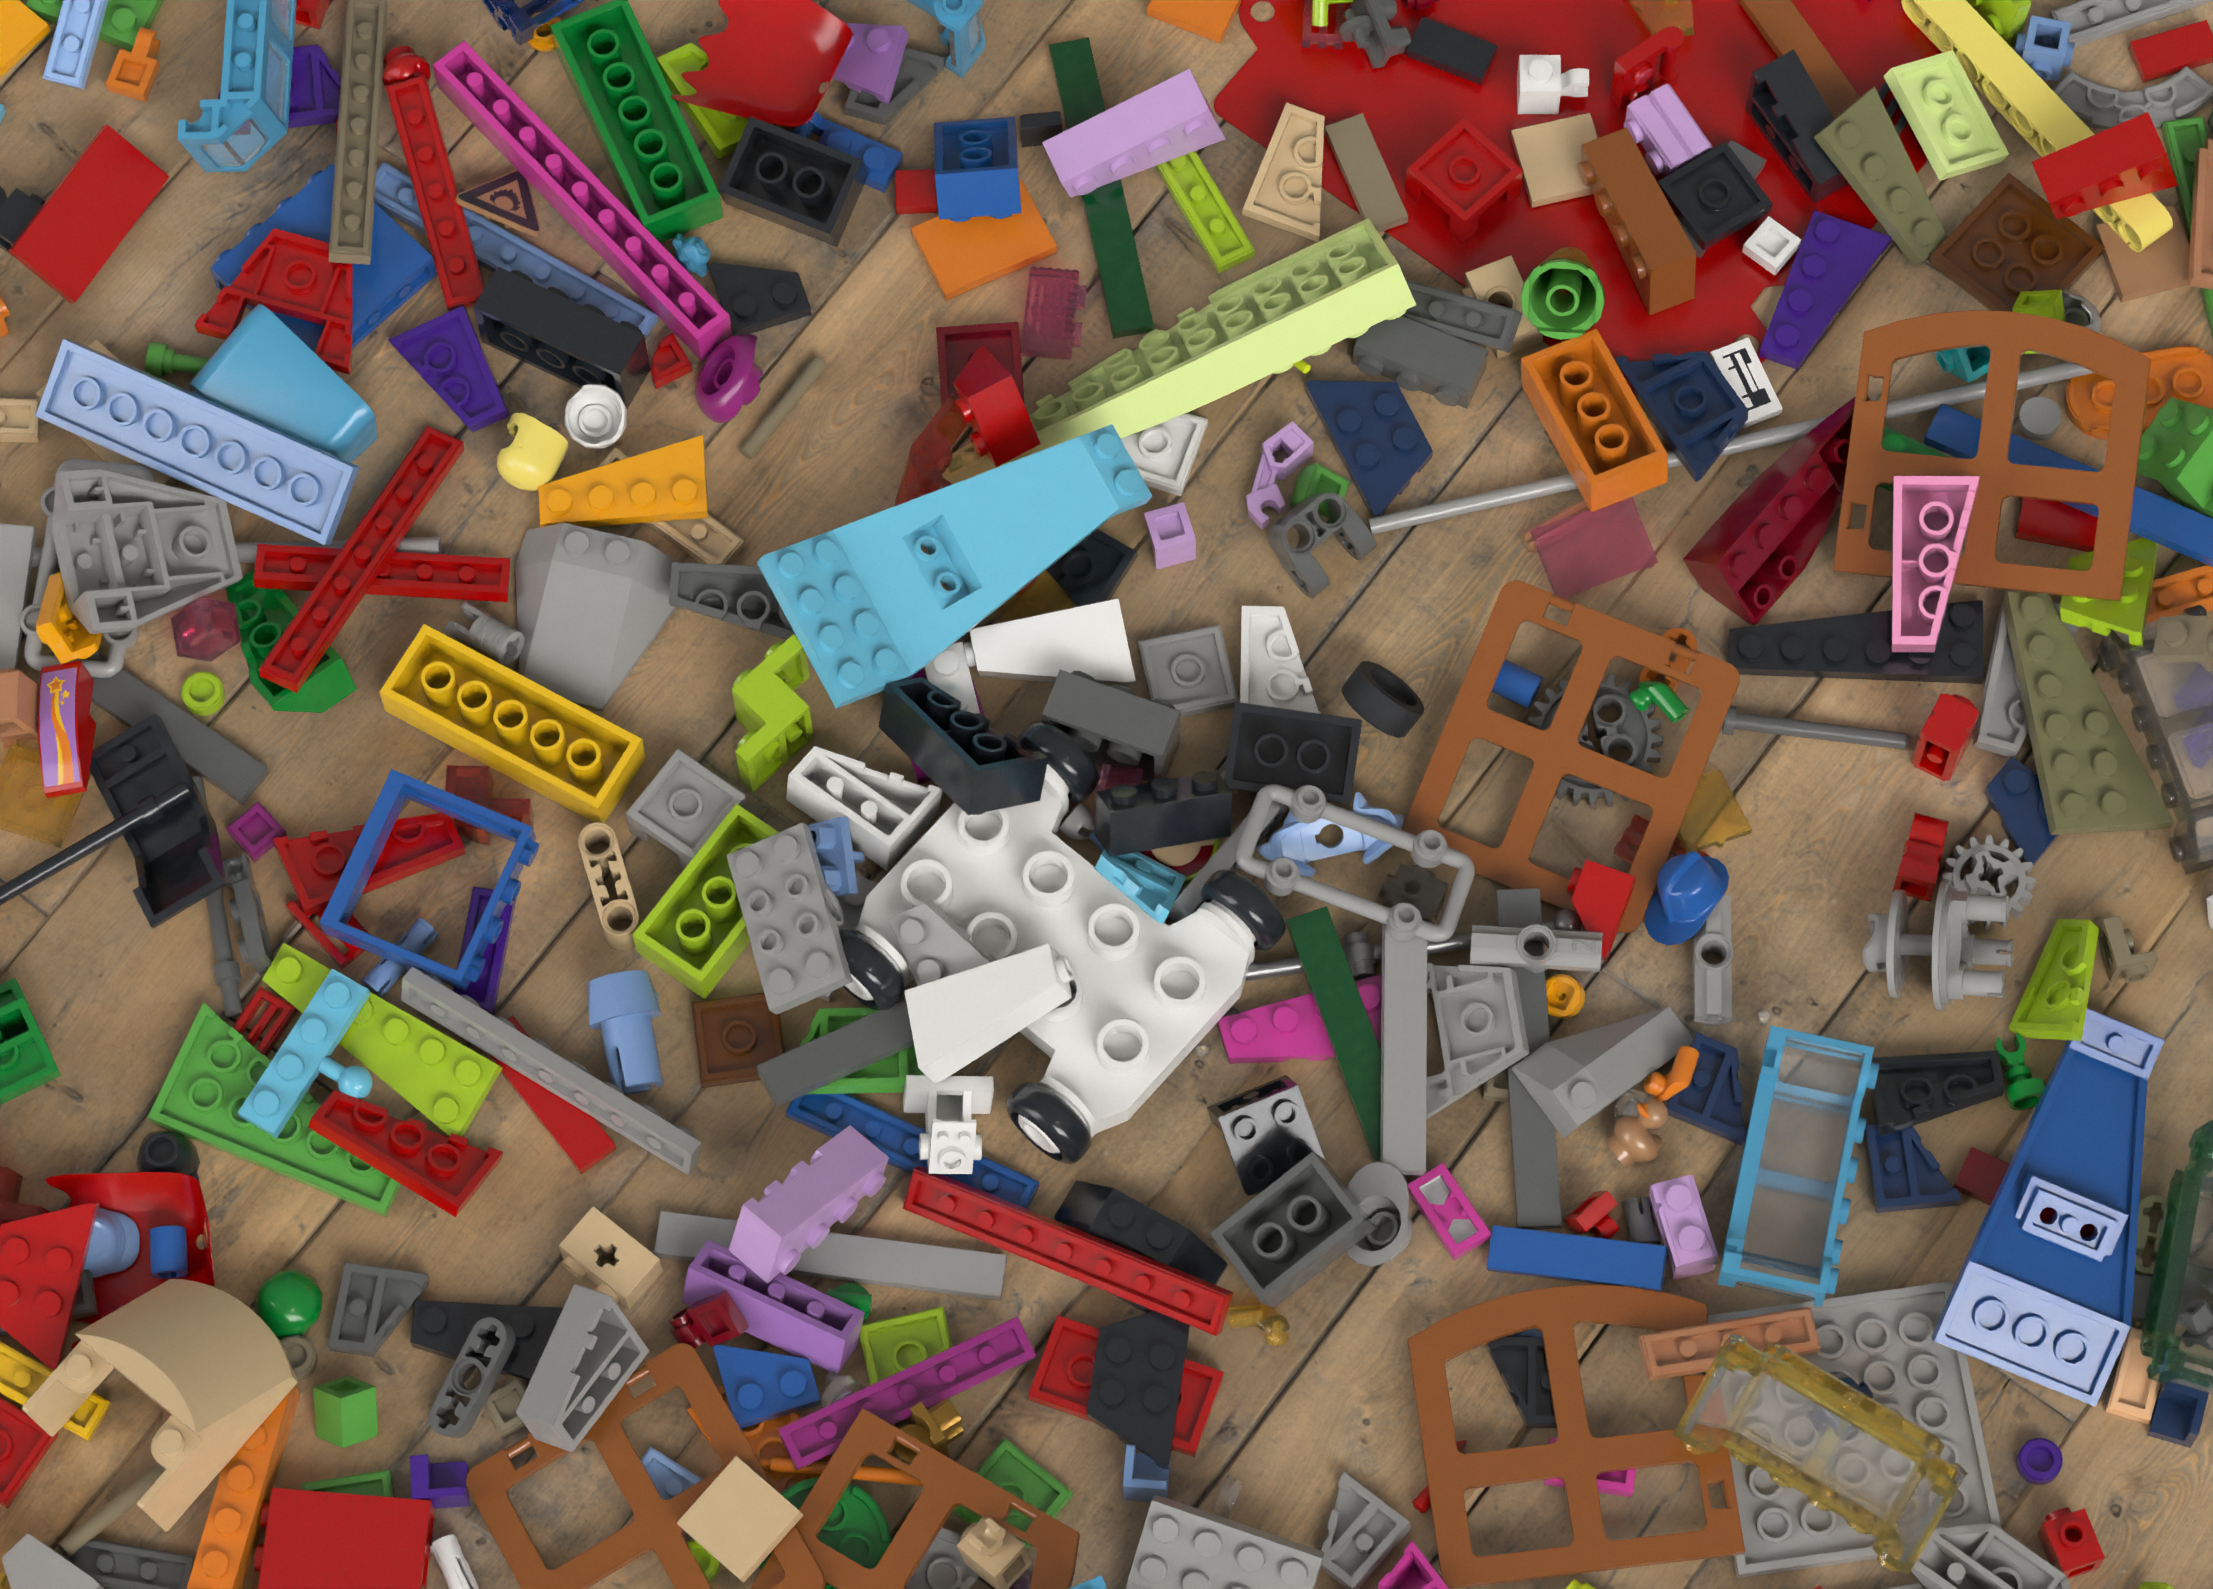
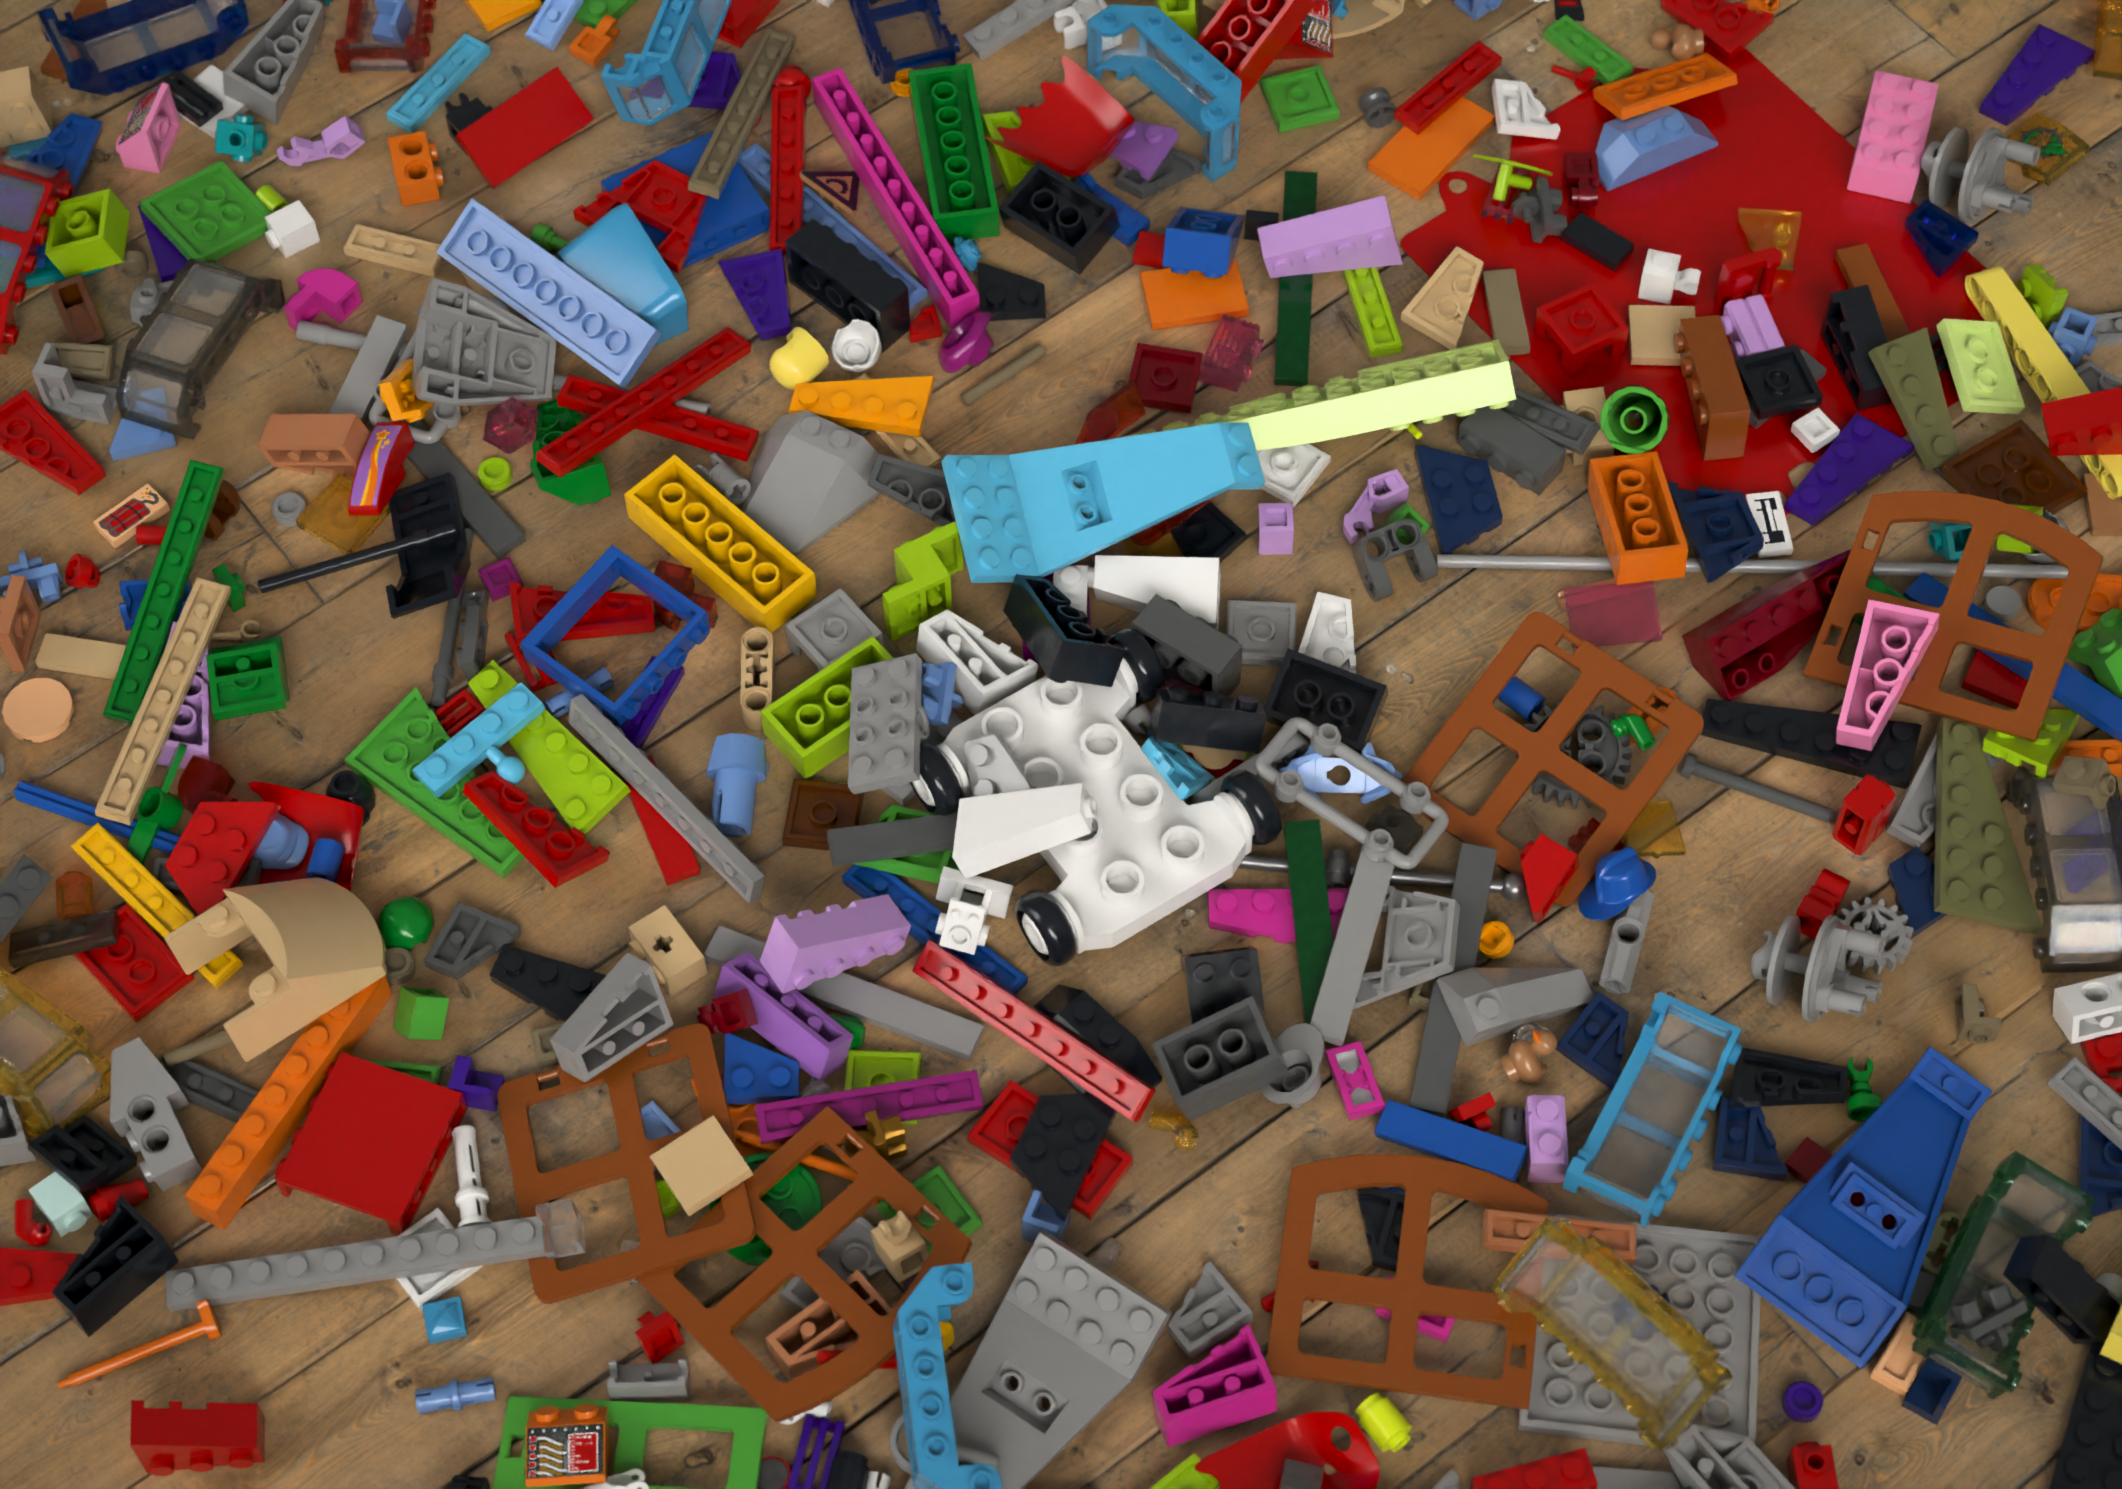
camera: 15 degrees right, 10 degrees down
dark grey beam [429,1317,516,1438] -> none
red slope [953,346,1041,467] -> none
black tyre [1341,661,1424,738] -> none
light grey piece [1470,924,1603,973] -> none
orange arm [1643,1046,1699,1101] -> none
lime wing [2008,918,2099,1041] -> none

